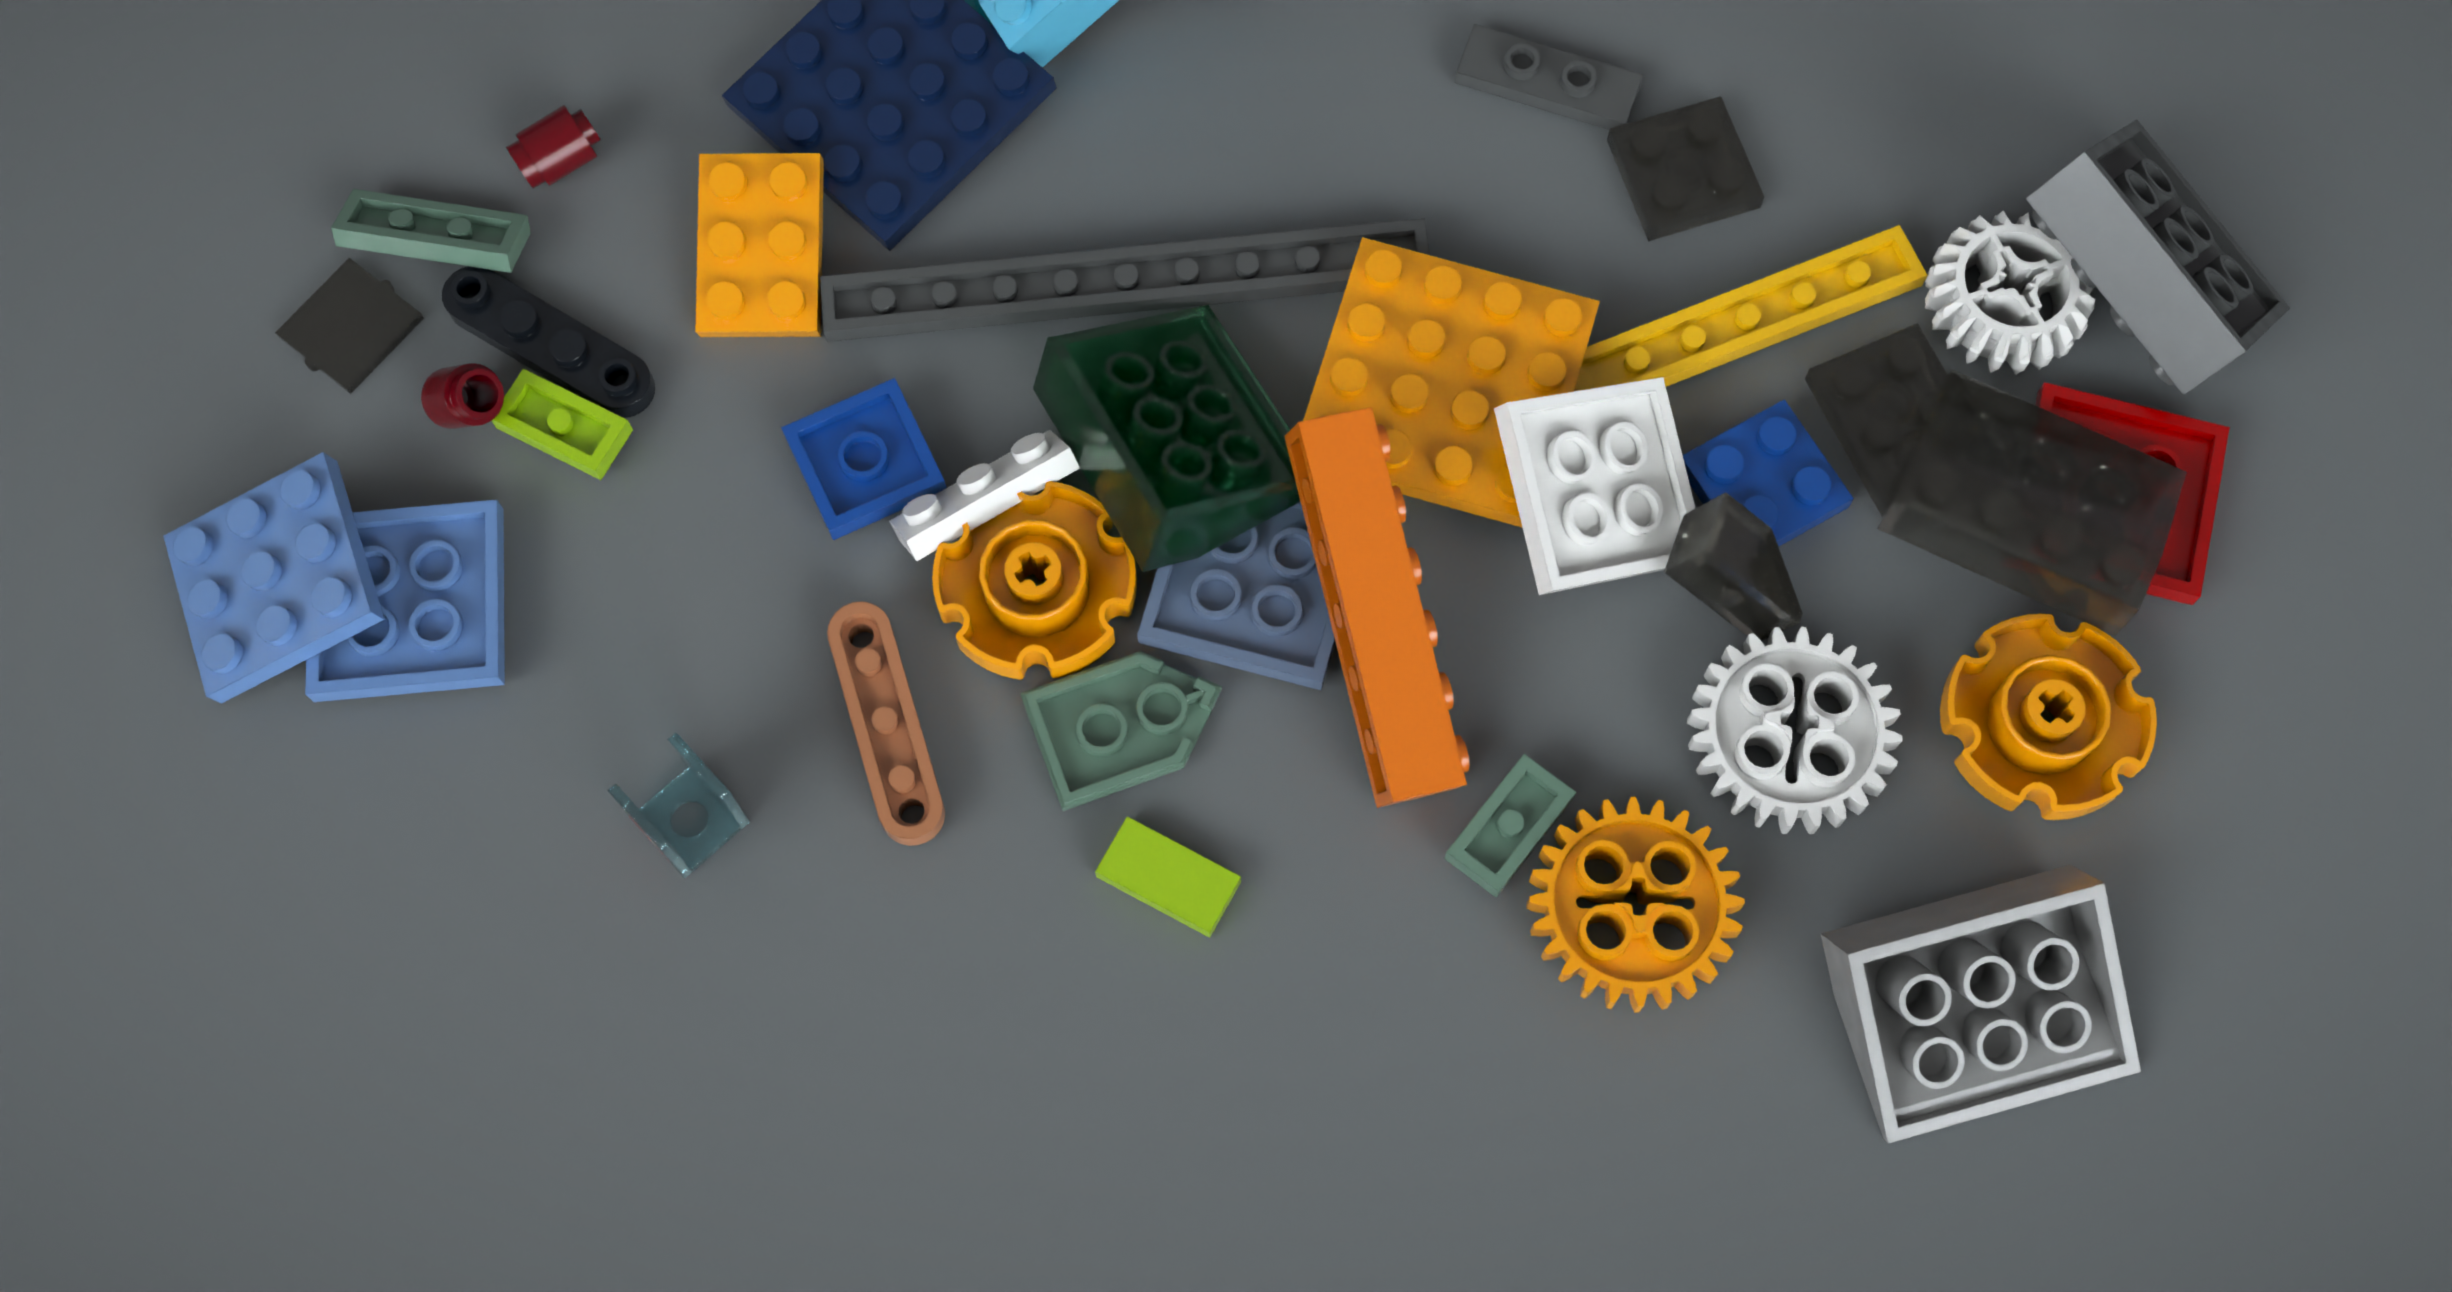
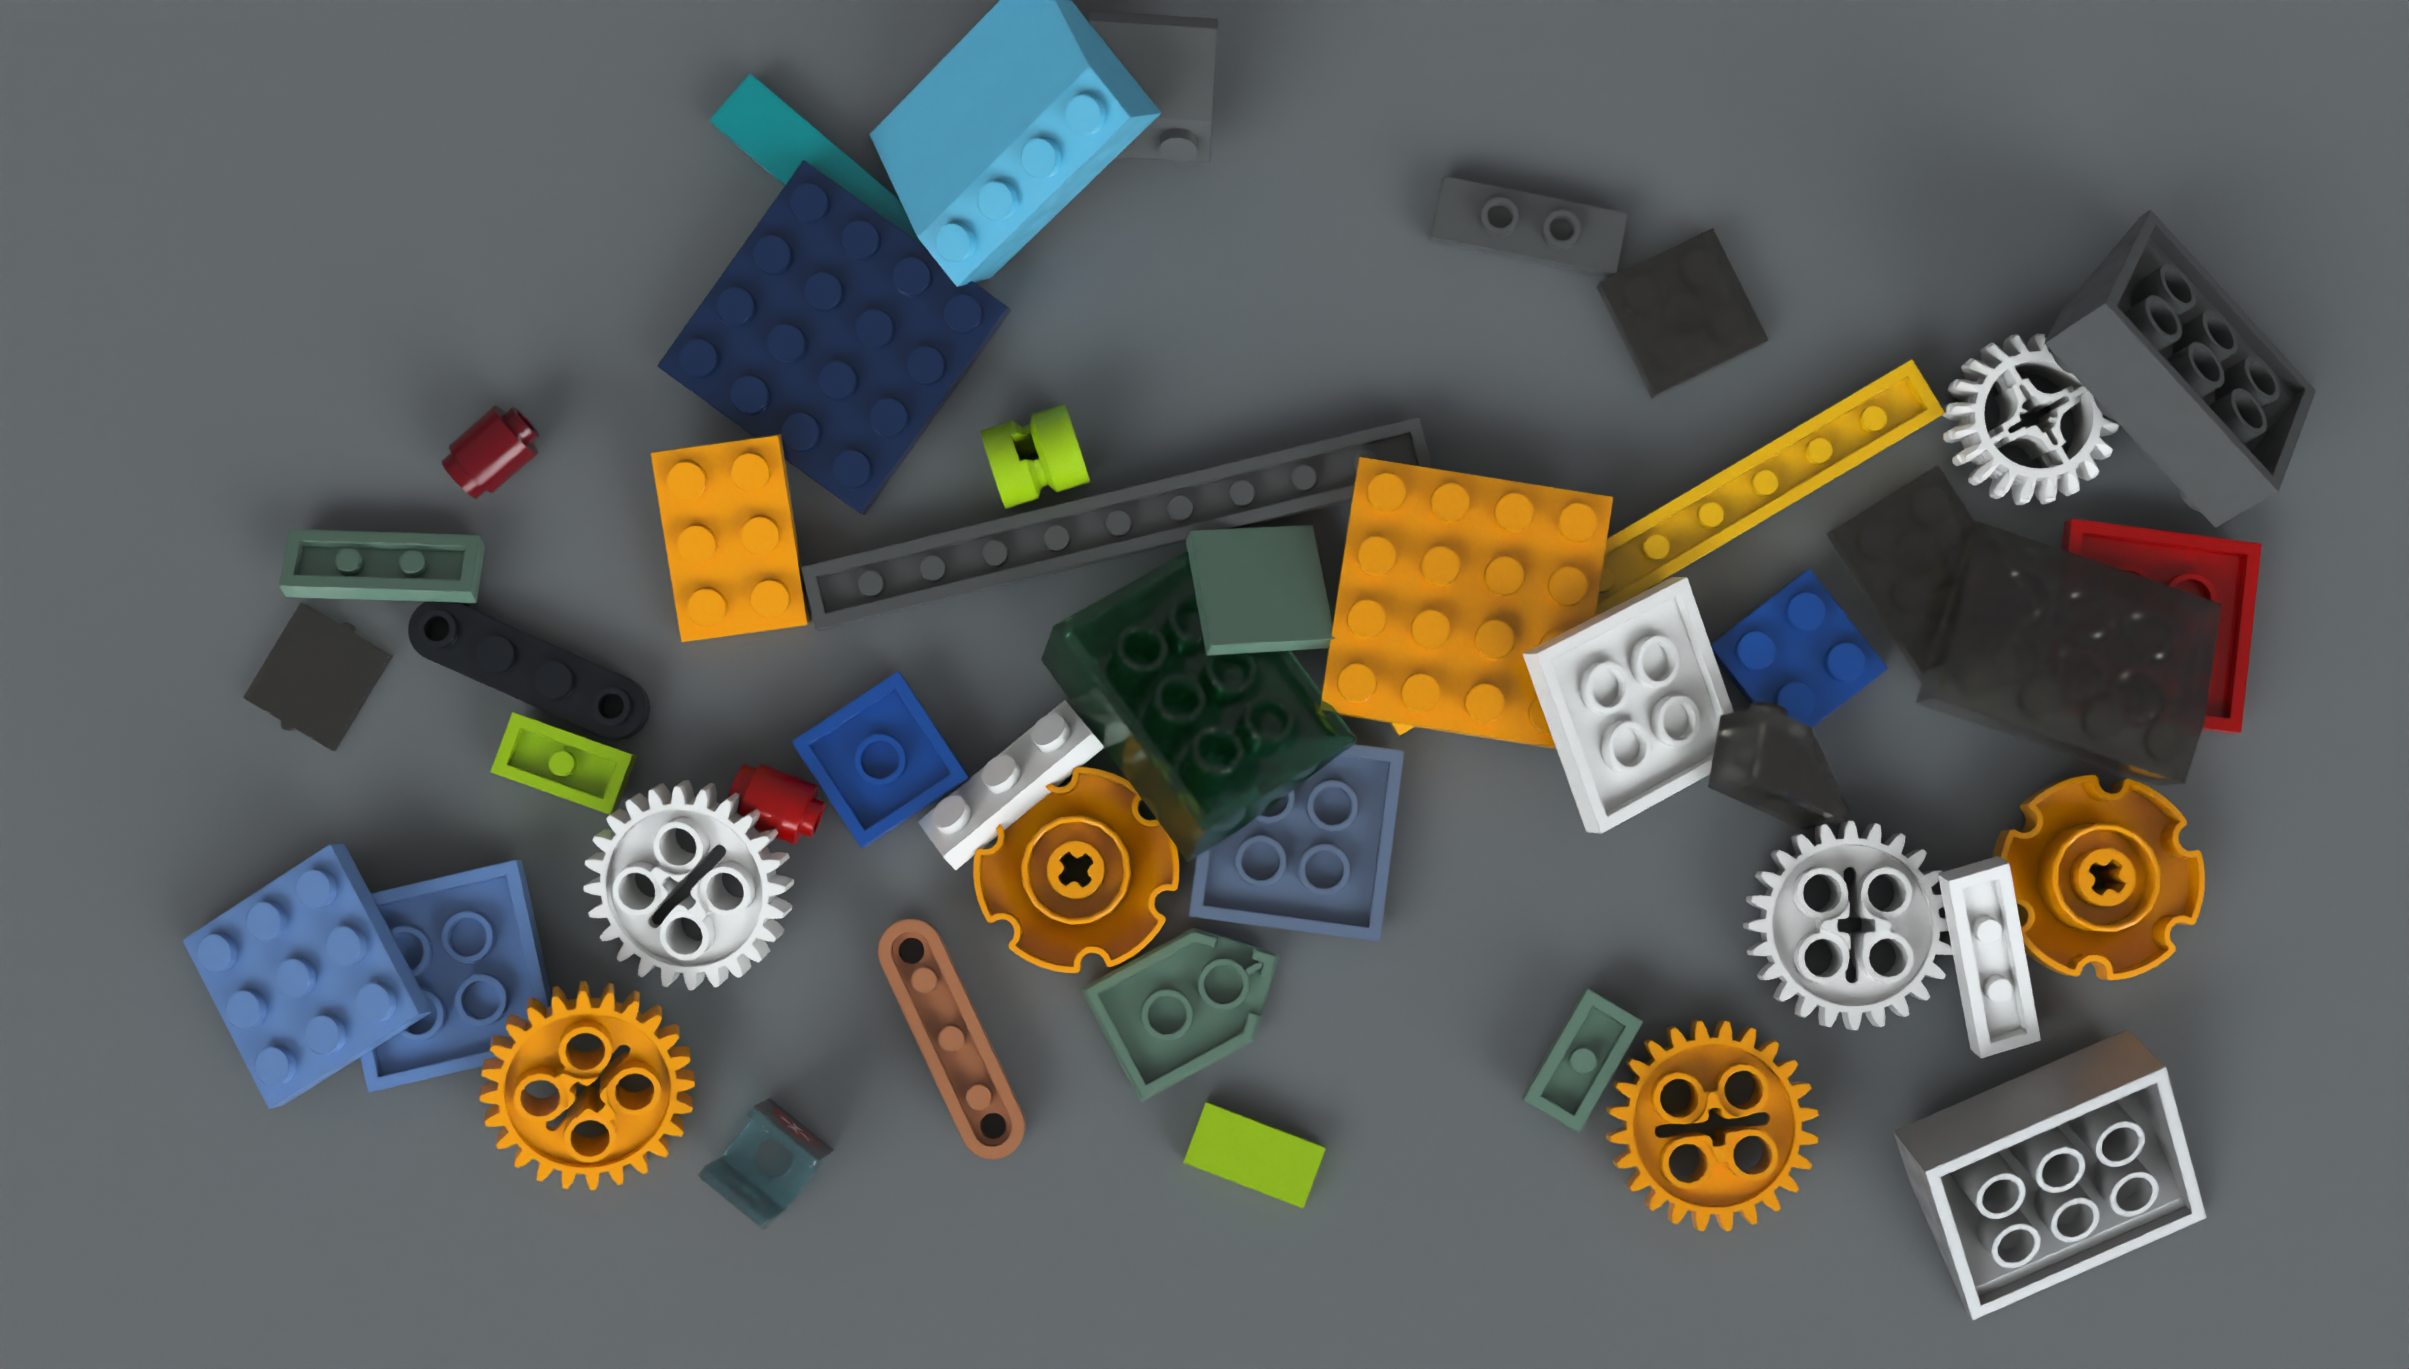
camera: 10 degrees left, 15 degrees up
dark red brick [421,363,504,429] -> none
orange brick [1284,407,1469,808] -> none
none -> light orange gear [479,981,695,1190]
none -> white gear [583,780,794,990]
none -> red brick [727,764,826,845]
none -> lime wheel [980,403,1090,509]
none -> sand green tile [1186,525,1335,656]
none -> white plate [1938,856,2041,1058]

